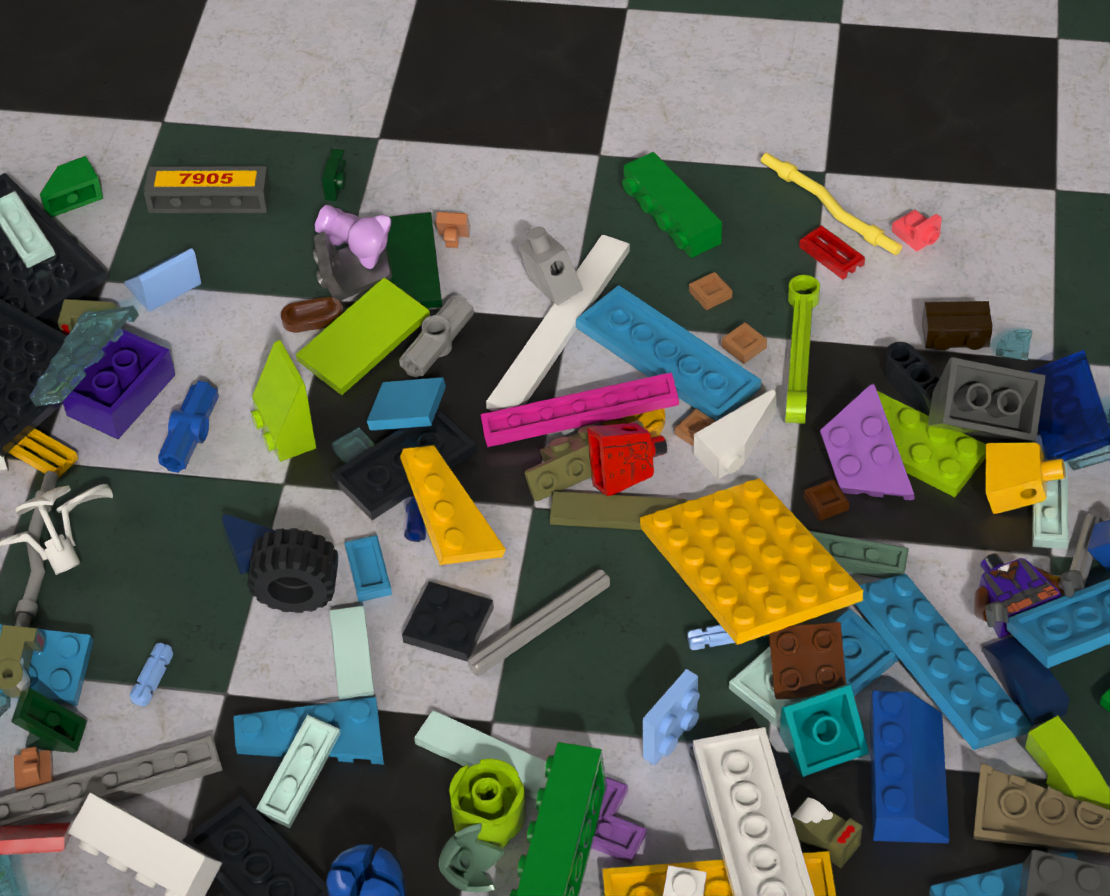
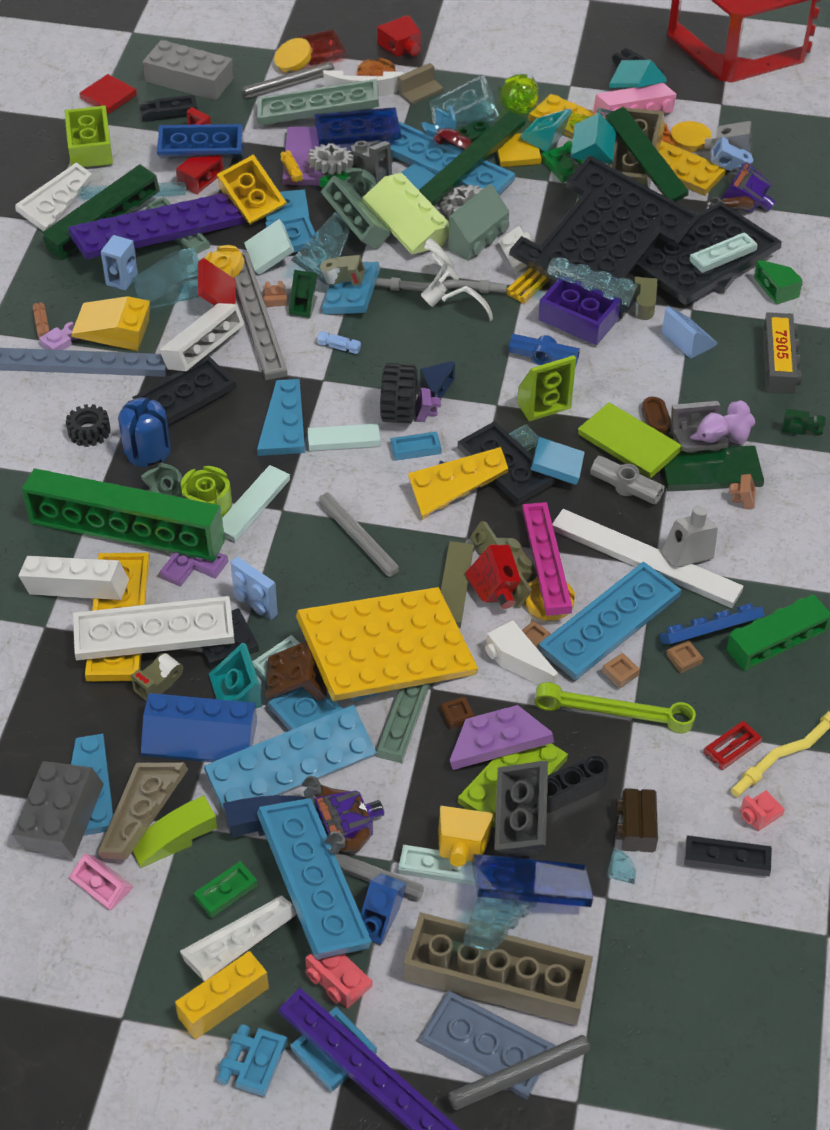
camera: 90 degrees right, 0 degrees up
light aqua tile [256,715,341,828] -> none
black plate [402,581,494,662] -> none
none -> blue plate [659,603,765,644]
none -> black plate [684,835,772,876]

